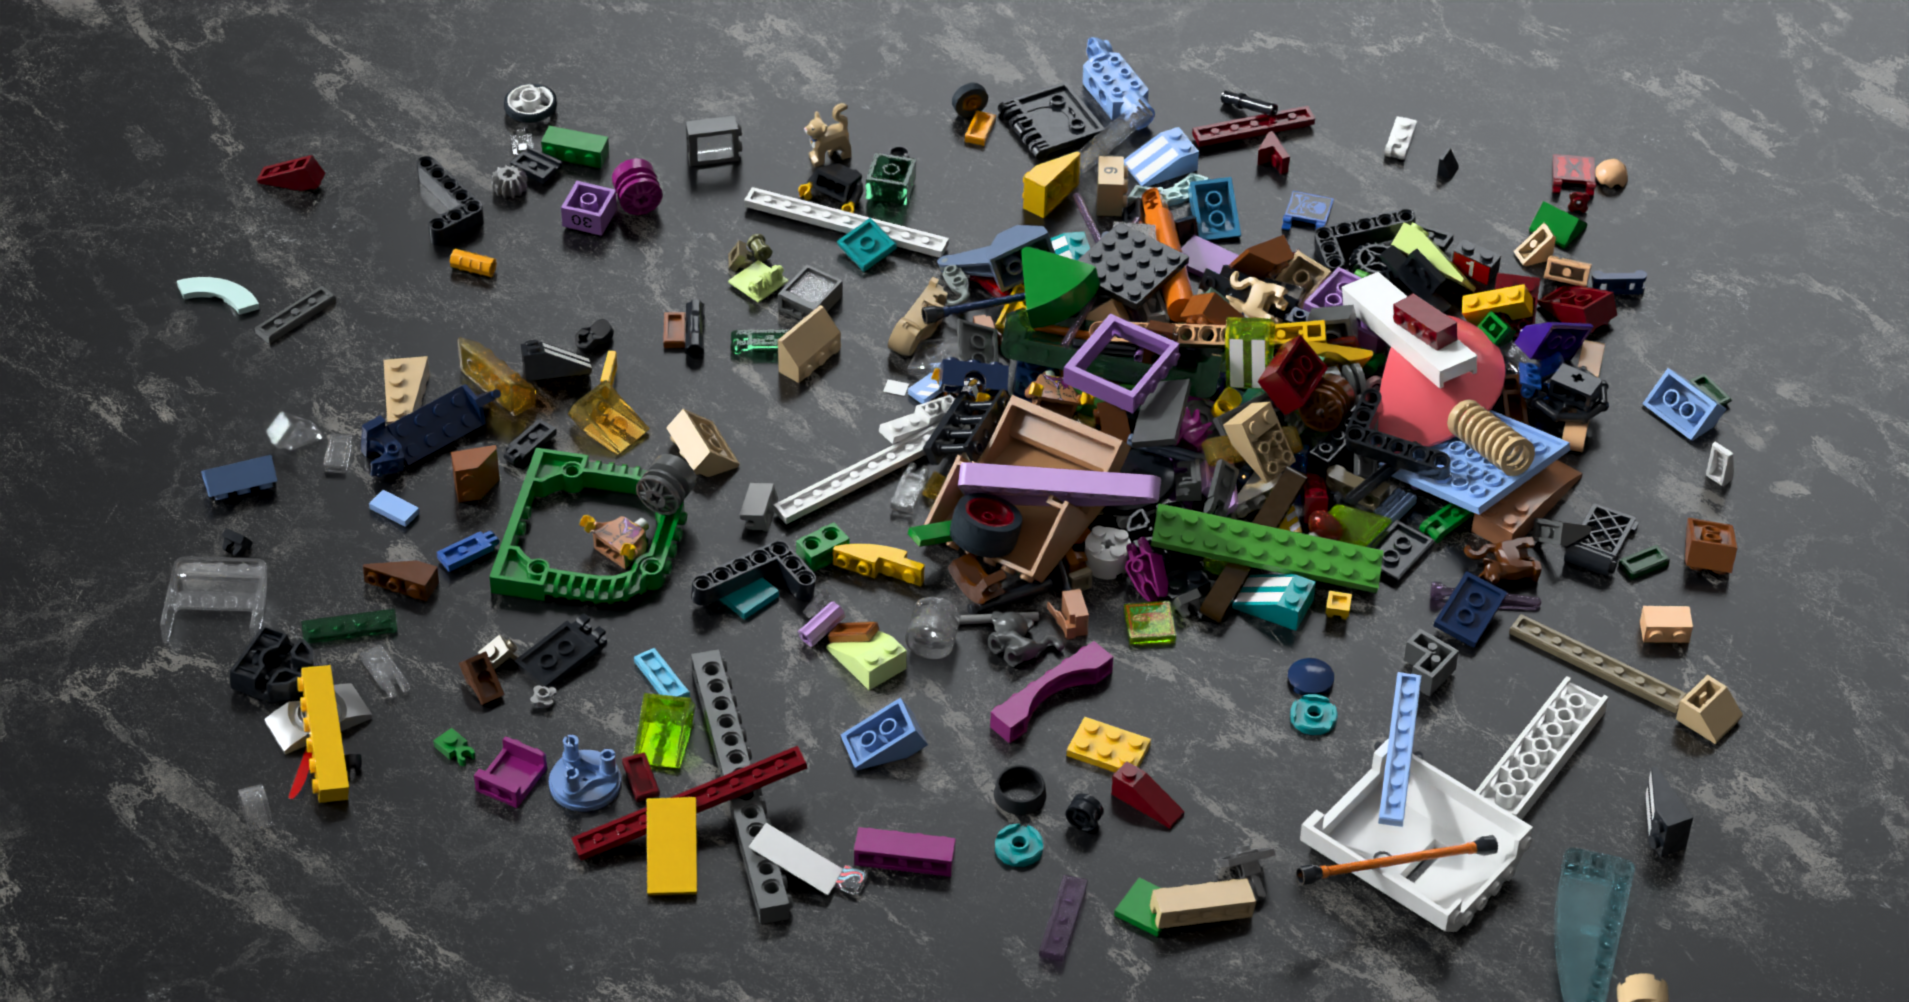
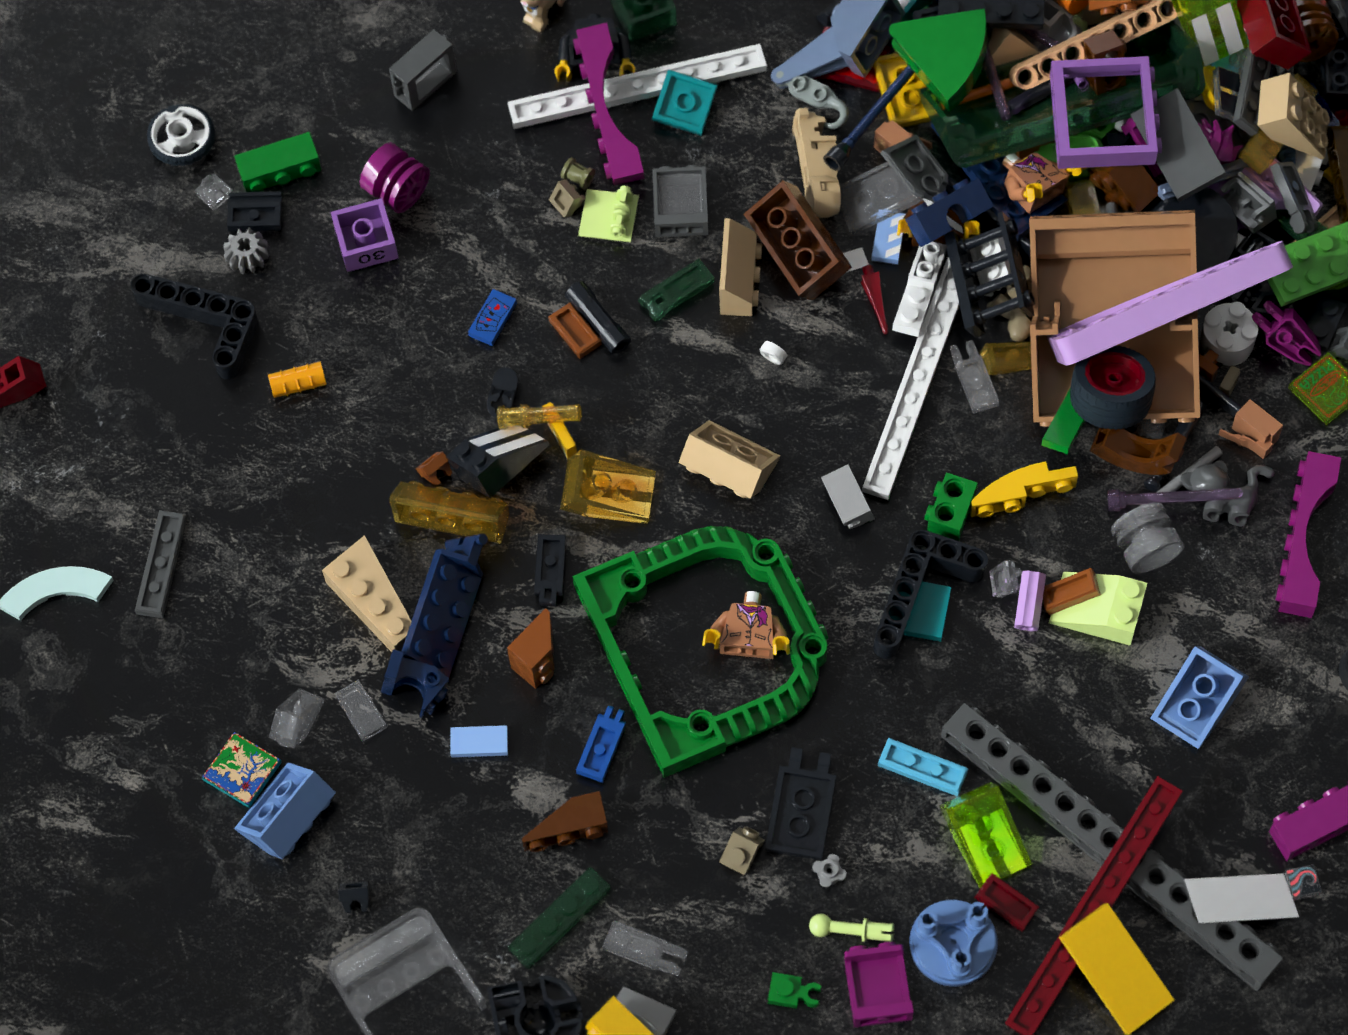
camera: 30 degrees left, 20 degrees up
reddish brown arch [458,651,505,705] -> none
dark grey wheel [636,454,697,515] -> none
none -> tile [202,732,282,808]
none -> dark orange tile [415,451,452,485]
none -> blue tile [468,289,517,346]
none -> clear yellow pin [497,404,582,430]
none -> magenta arch [573,23,644,186]
none -> reddish brown brick [744,180,852,301]
none -> white tile [760,341,788,365]
none -> yellowish green pin [809,914,894,942]
none -> dark red piece [861,265,889,334]
none -> clear purple piece [1108,488,1243,512]
none -> tile [1213,66,1241,121]

